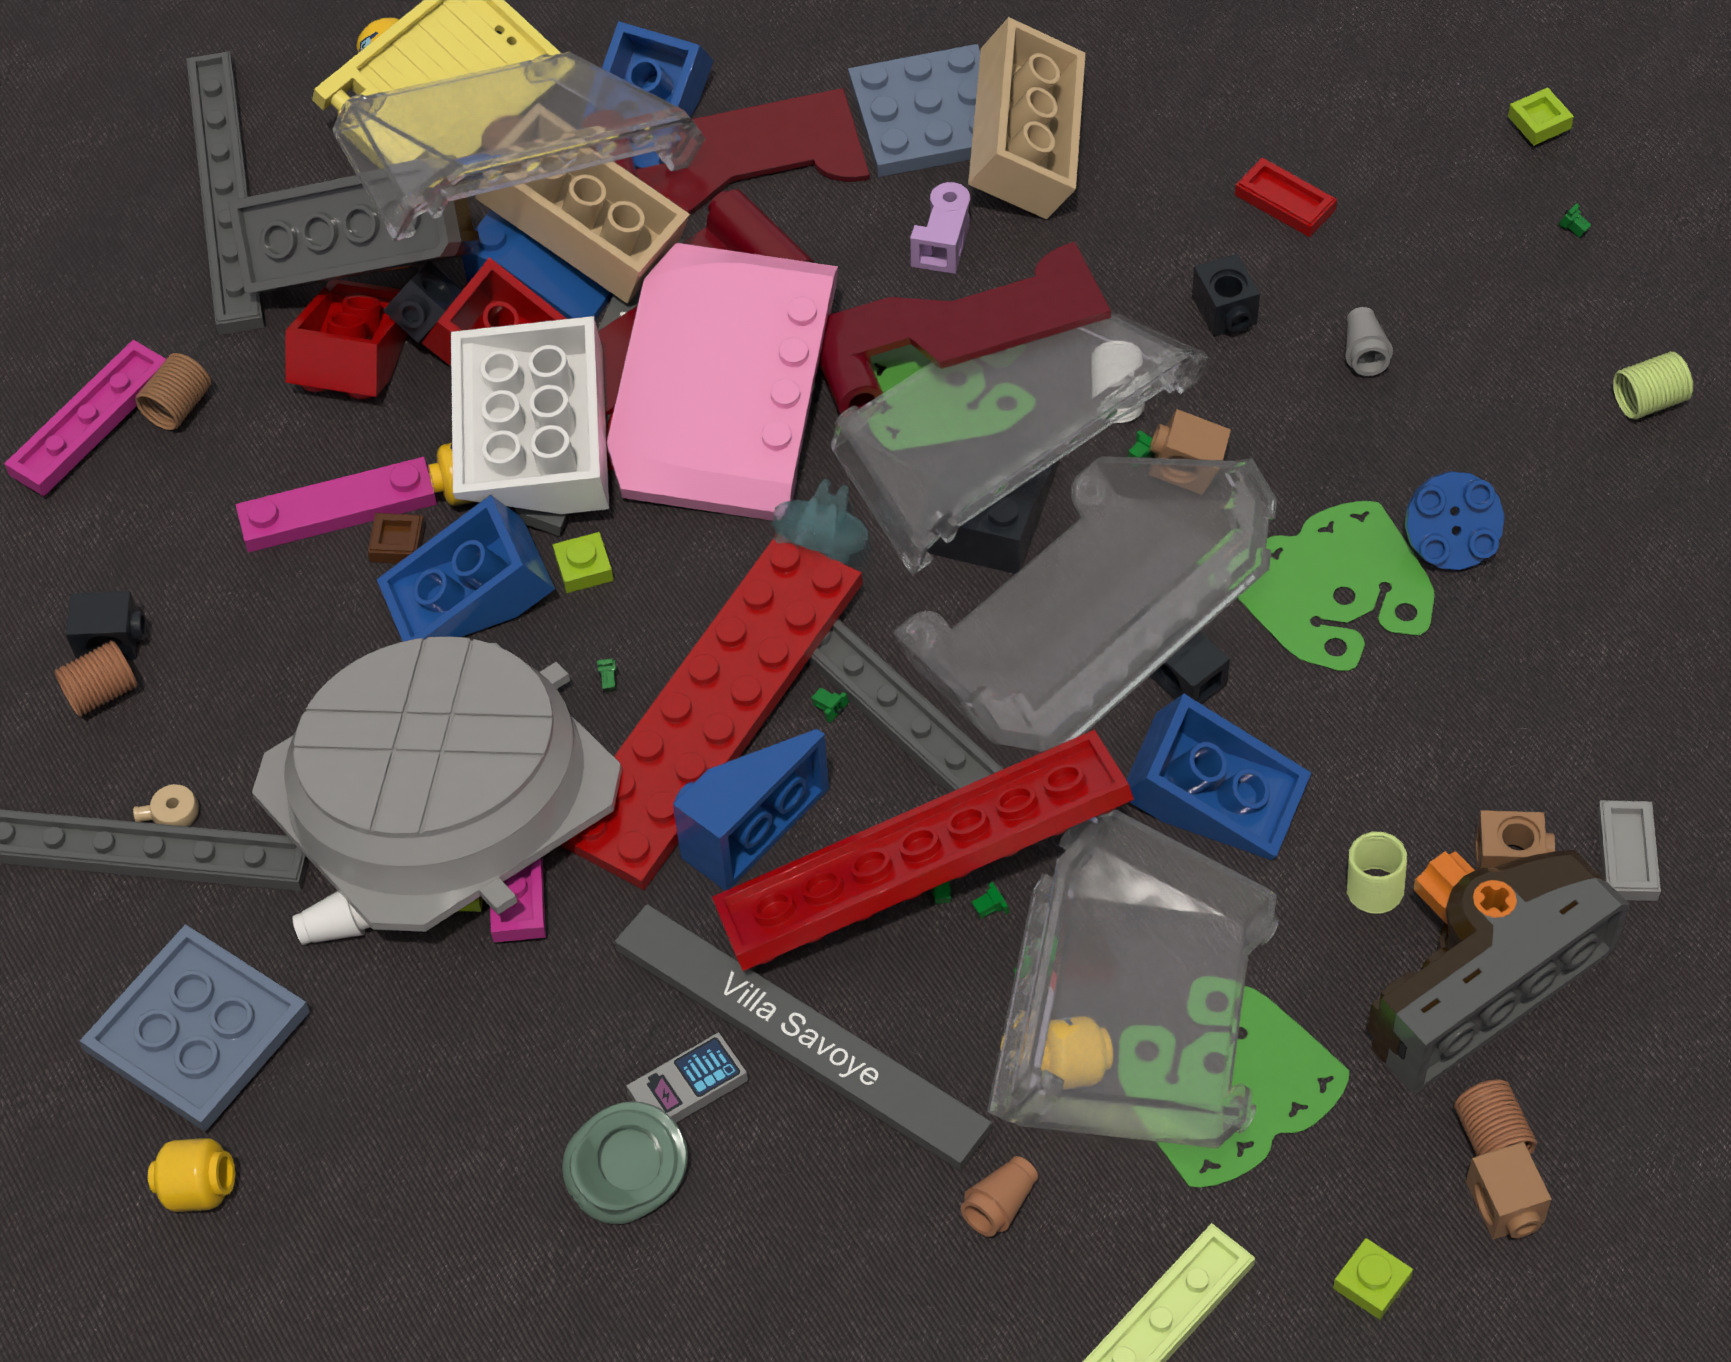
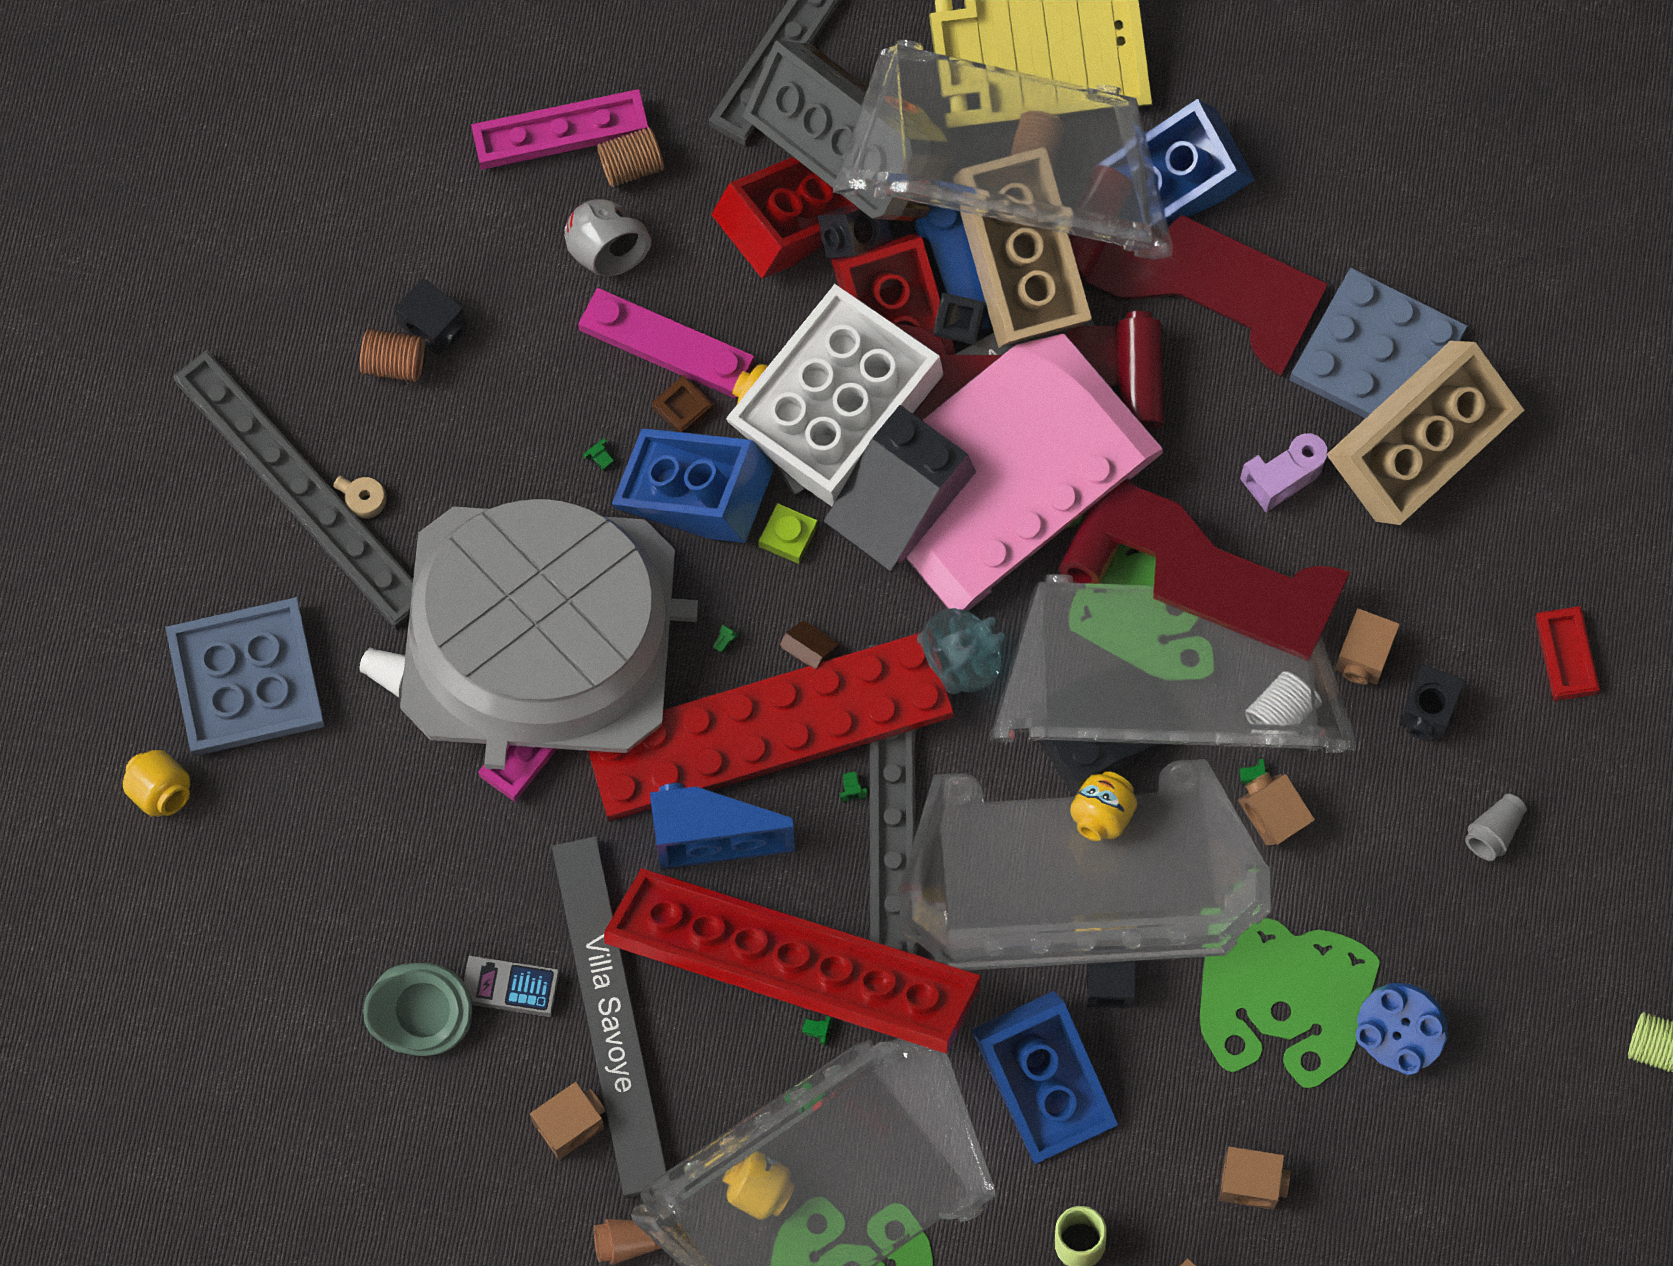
camera: 40 degrees right, 15 degrees up
none -> medium nougat brick [530,1082,605,1160]
none -> light grey helmet [565,199,651,277]
none -> green piece [583,438,614,471]
none -> reddish brown tile [780,620,840,669]
none -> black slope [824,405,976,574]
none -> black slope [933,293,987,345]
none -> yellow head [1070,772,1137,841]
none -> medium nougat brick [1219,1146,1291,1210]
none -> medium nougat brick [1335,608,1399,685]

